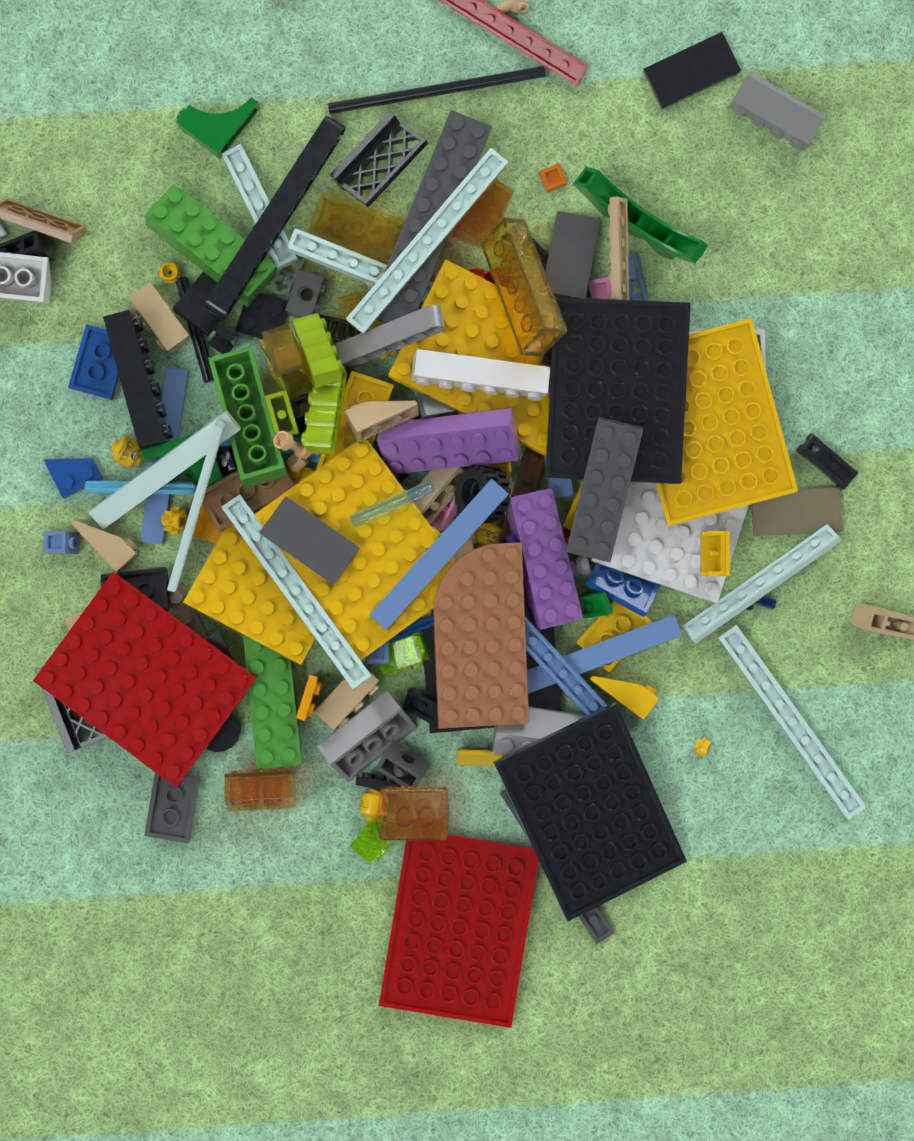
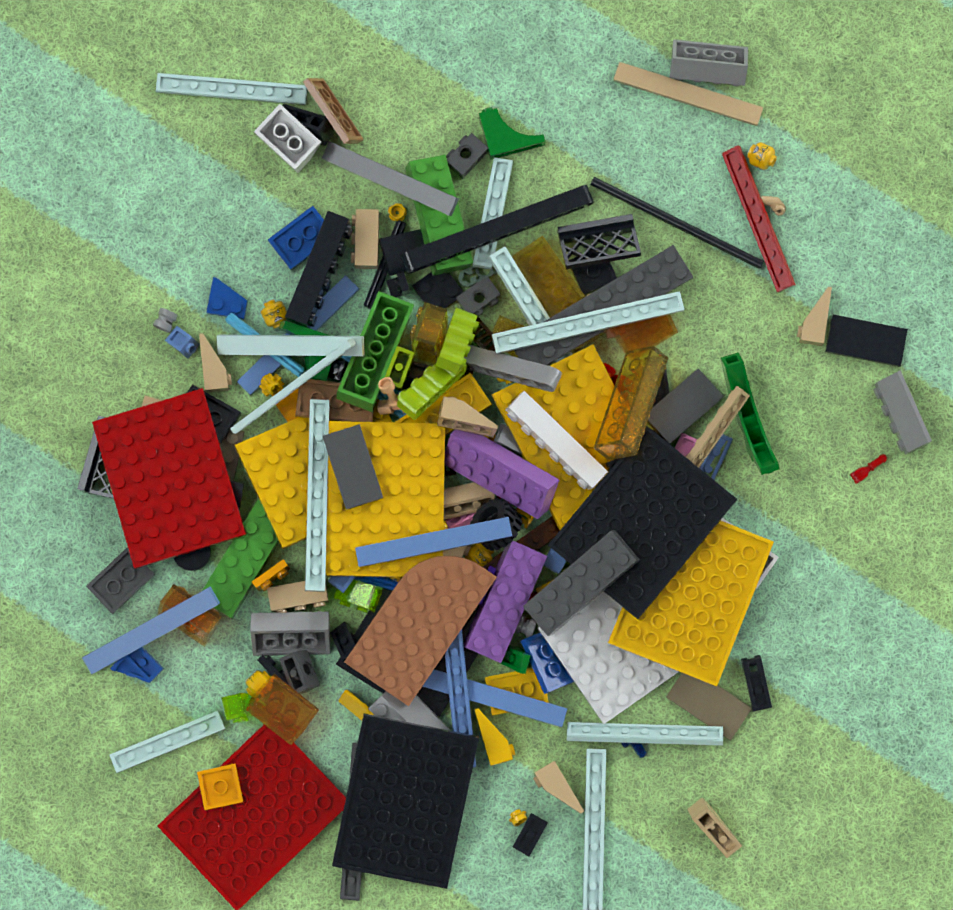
camera: 40 degrees right, 5 degrees down
clear light blue axle [350,481,435,527] -> none
orange tile [539,163,567,193] -> none
yellow hinge [700,531,730,576] -> none
none -> medium blue tile [82,586,220,674]
none -> blue wing [110,647,164,683]
none -> light aqua plate [110,711,225,773]
none -> light grey wheel [153,308,178,333]
none -> light orange plate [197,764,243,810]
none -> tile [322,141,459,216]
none -> dark grey brick [446,133,488,179]
none -> black plate [512,813,548,856]
none -> tan slope [533,761,584,814]
none -> black plate [568,246,617,296]
none -> tan slope [797,287,832,346]
none -> red piece [849,454,887,484]

